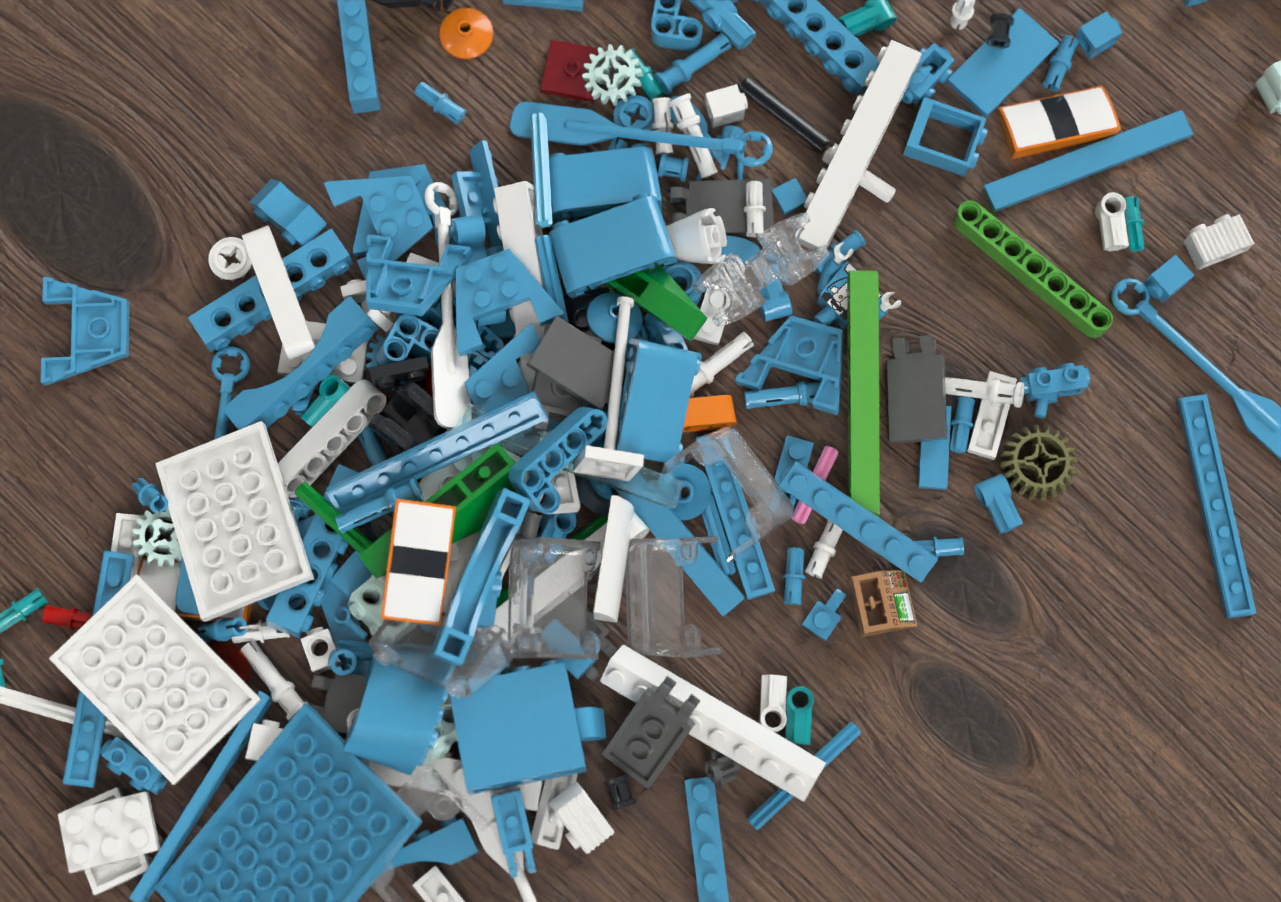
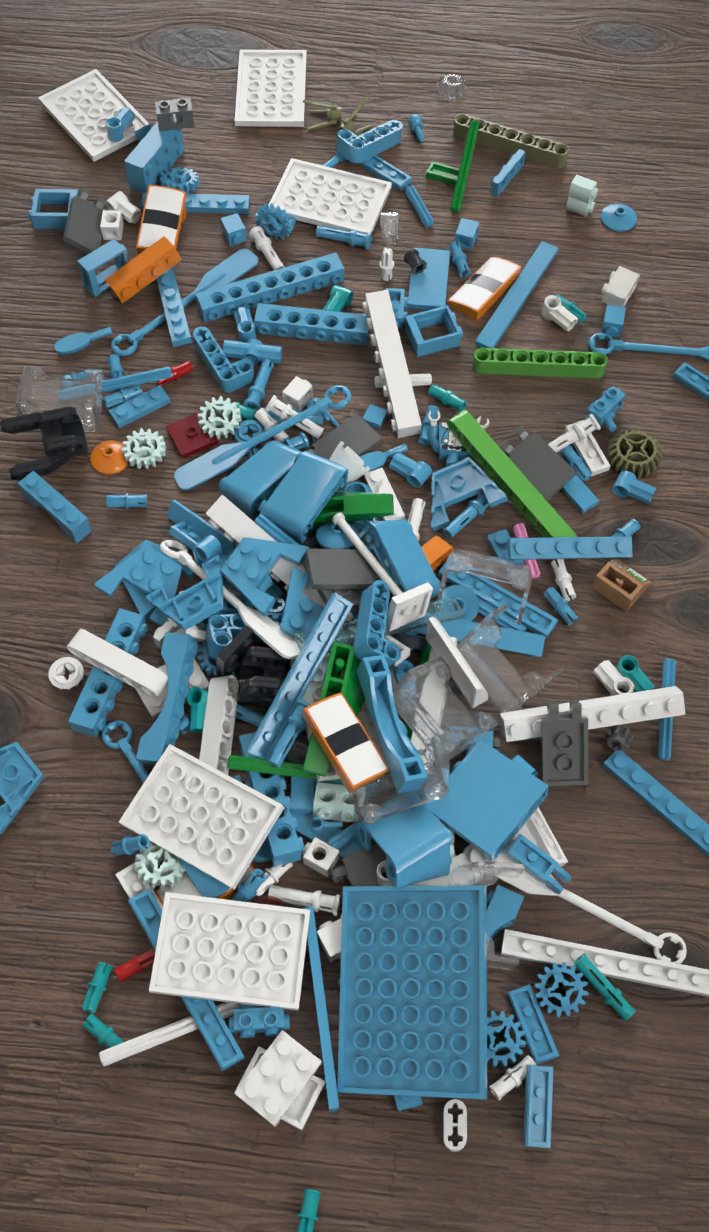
camera: 35 degrees left, 15 degrees down
dark azure brick [249,179,327,246] -> none
dark azure bush [328,648,357,676] -> none
medium azure axle [530,112,552,228] -> none
white brick [548,781,614,854] -> none
black bush [604,774,637,811] -> none
clear piece [692,213,830,326] -> none
black axle [739,78,830,152] -> none
white axle [744,181,766,237] -> none
dark azure plate [802,589,846,641] -> none
none -> light aqua gear [122,428,166,469]
none -> teal pin [428,383,467,412]

